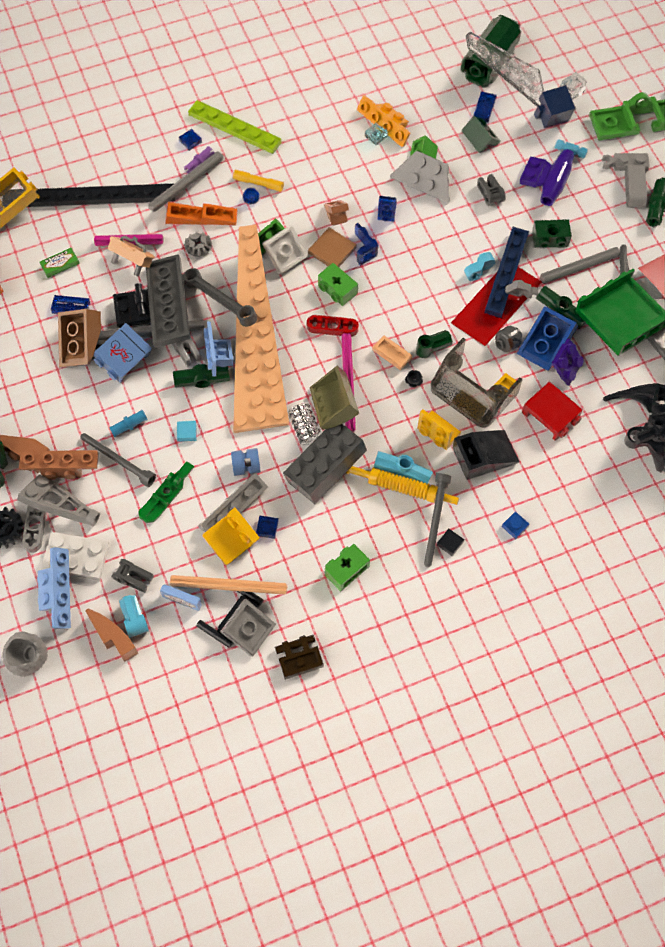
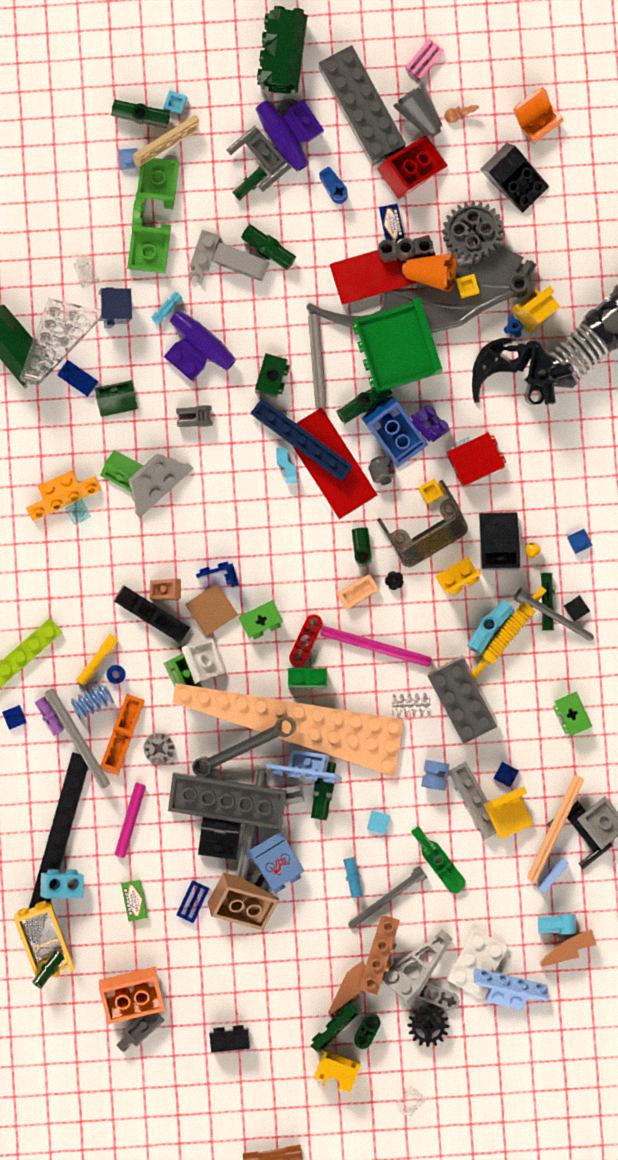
camera: 65 degrees left, 20 degrees up
light grey hair [2,631,48,677] -> none
light nougat piece [108,236,155,276] -> none
dark grey piece [111,559,154,593] -> none
olive slope [309,365,359,430] -> none
clear blue bracket [377,196,397,222] -> none
light grey plate [505,280,538,298] -> none
none -> medium azure brick [40,869,84,898]
none -> medium blue piece [71,683,115,720]
none -> black slope [113,585,191,643]
none -> green brick [288,668,327,688]
none -> yellow hinge [525,542,542,559]
none -> dark green pin [540,573,555,631]

